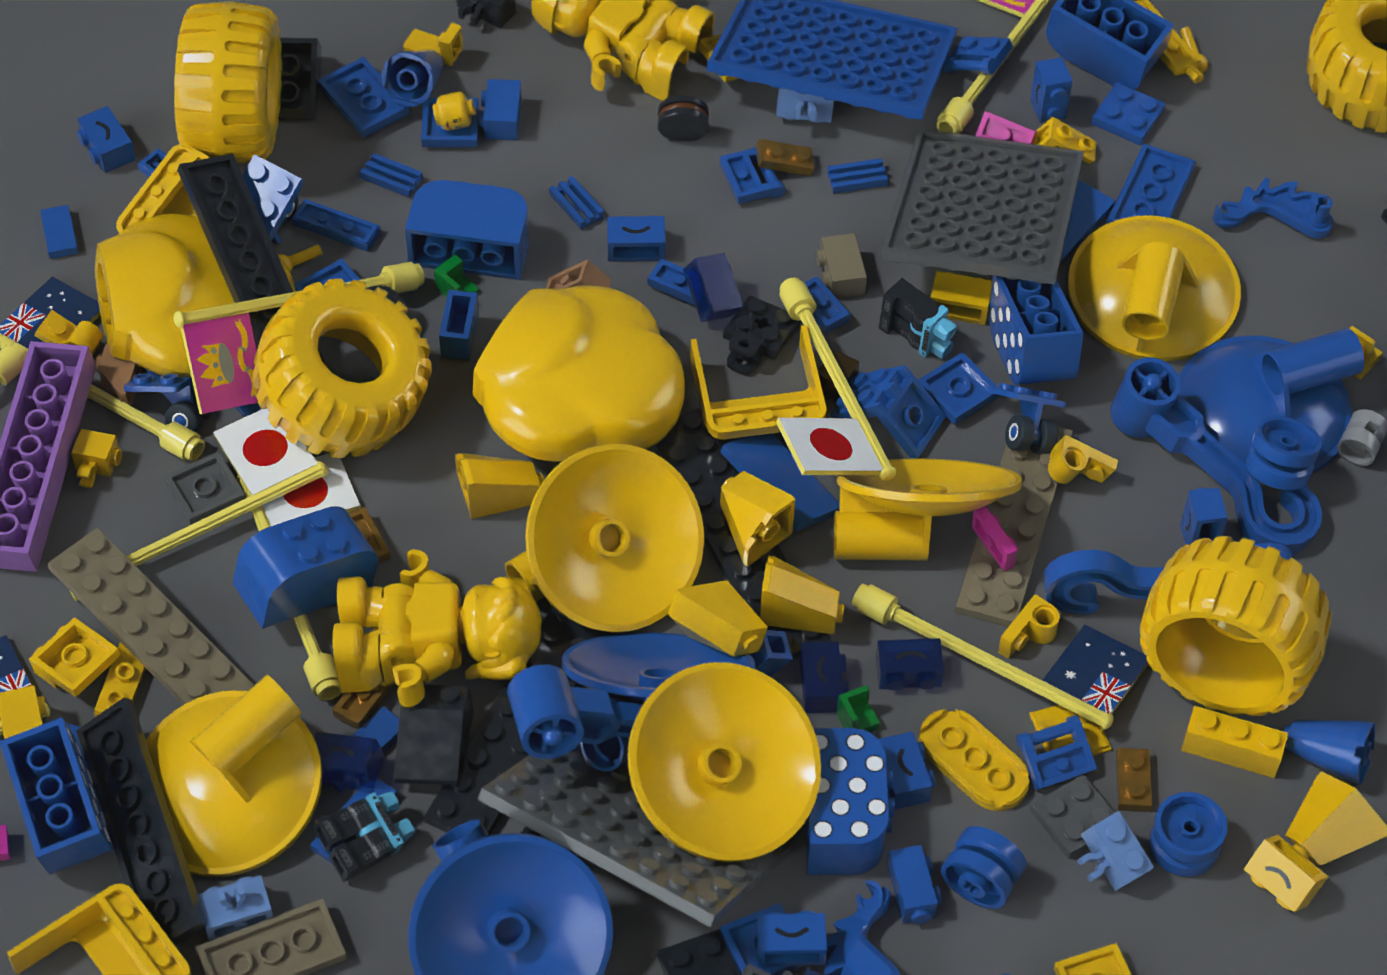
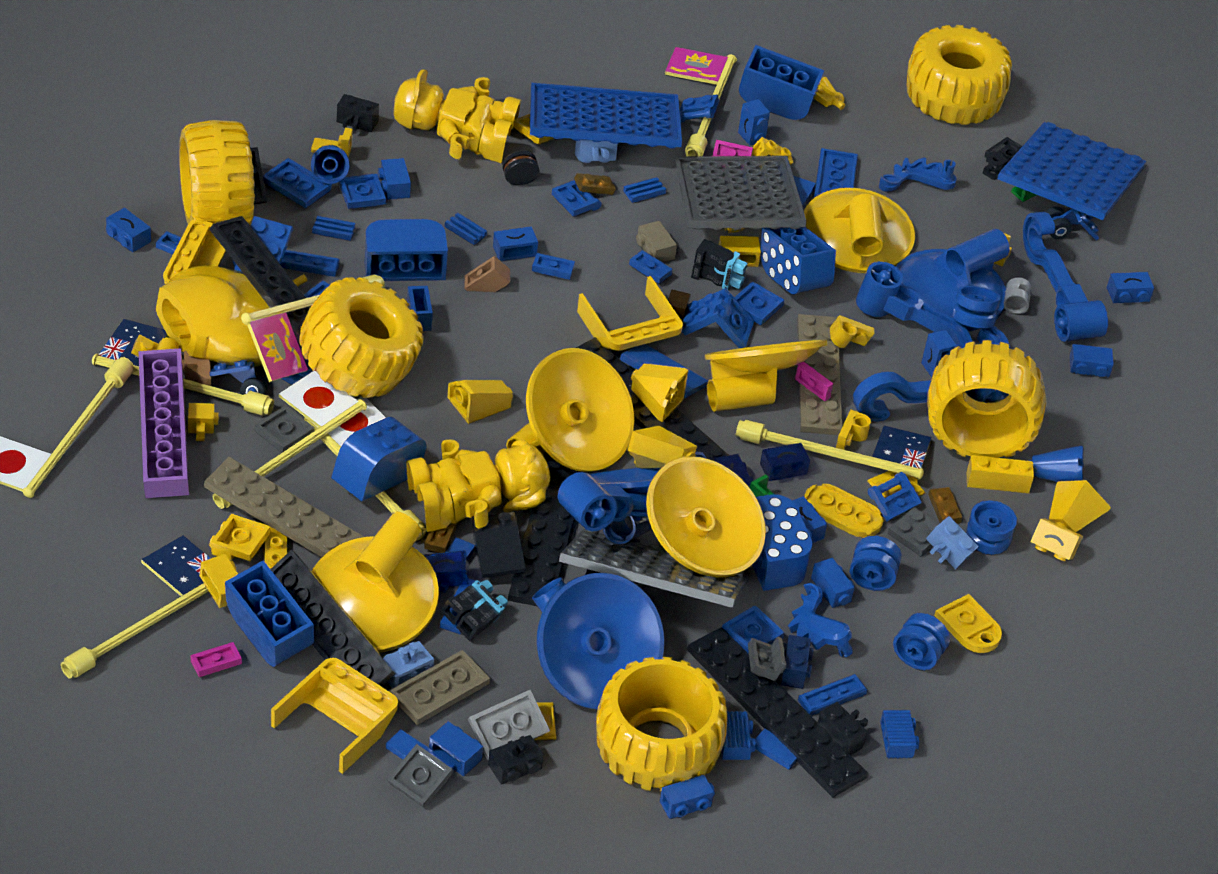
camera: 20 degrees left, 10 degrees down
blue tile [40,205,78,259] -> none
yellow head [433,92,476,131] -> none
green panel [434,255,479,298] -> none
yellow plant [472,285,685,462] -> none
clear blue brick [683,253,743,322] -> none
black plate [723,295,801,375] -> none
blue brick [756,910,827,966] -> none
yellow slope [760,556,844,634] -> none
flag [776,277,897,481] -> none
plate [987,383,1066,455] -> none
blue plate [1091,82,1166,146] -> none

